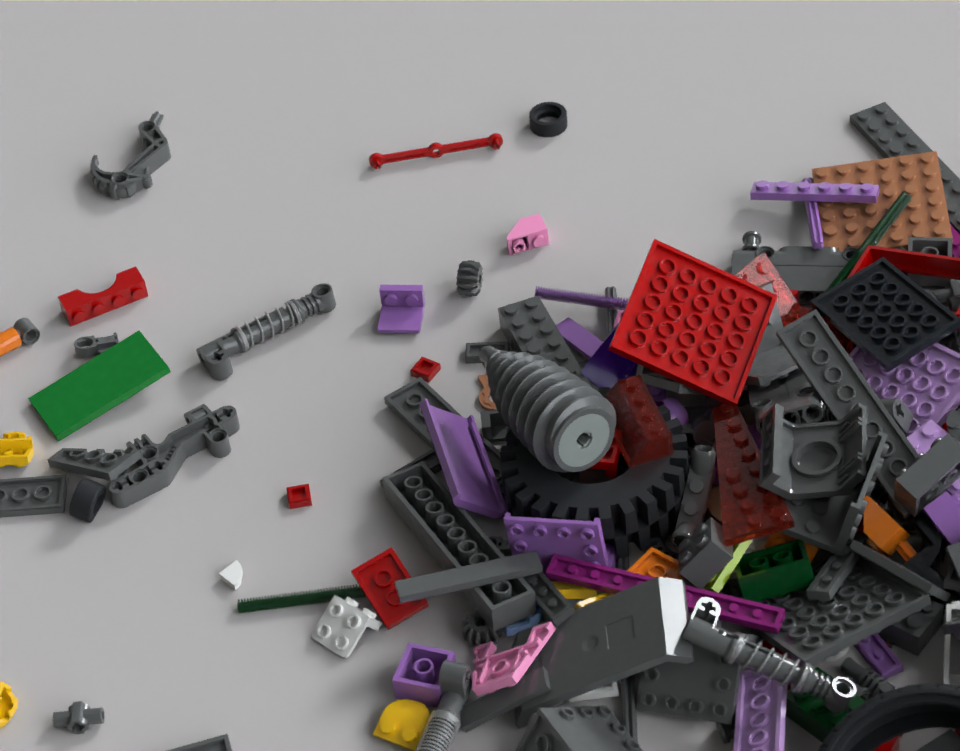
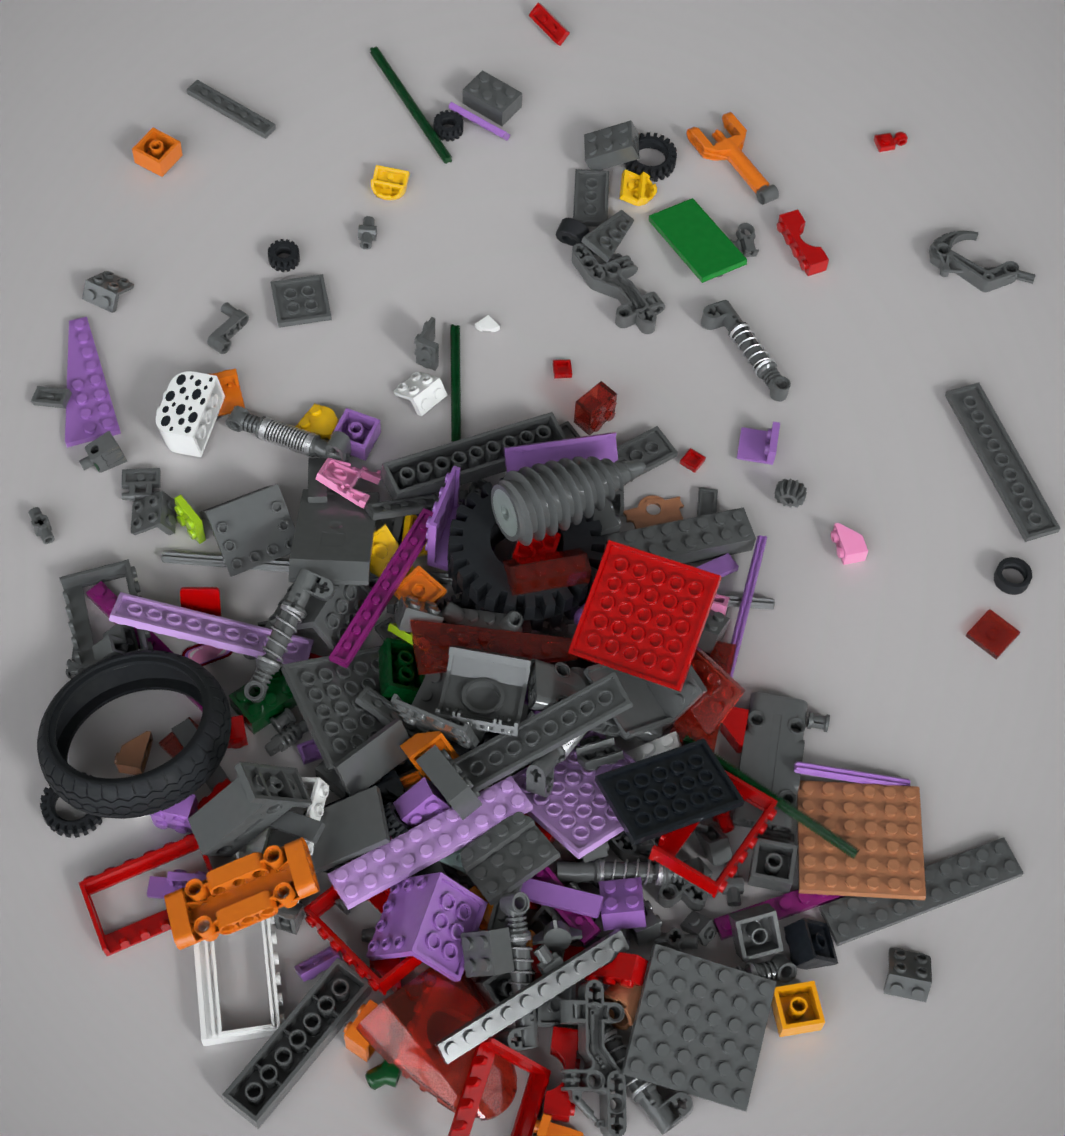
camera: 85 degrees right, 15 degrees up
red plate [351,547,429,630] -> none
red piece [369,133,503,170] -> none
dark grey tile [395,551,543,603] -> none
medium lavender plate [750,181,880,203] -> none
none -> dark grey bracket [414,317,439,371]
none -> clear red brick [574,381,617,436]
none -> dark grey plate [945,383,1061,542]
none -> clear red tile [966,609,1021,660]

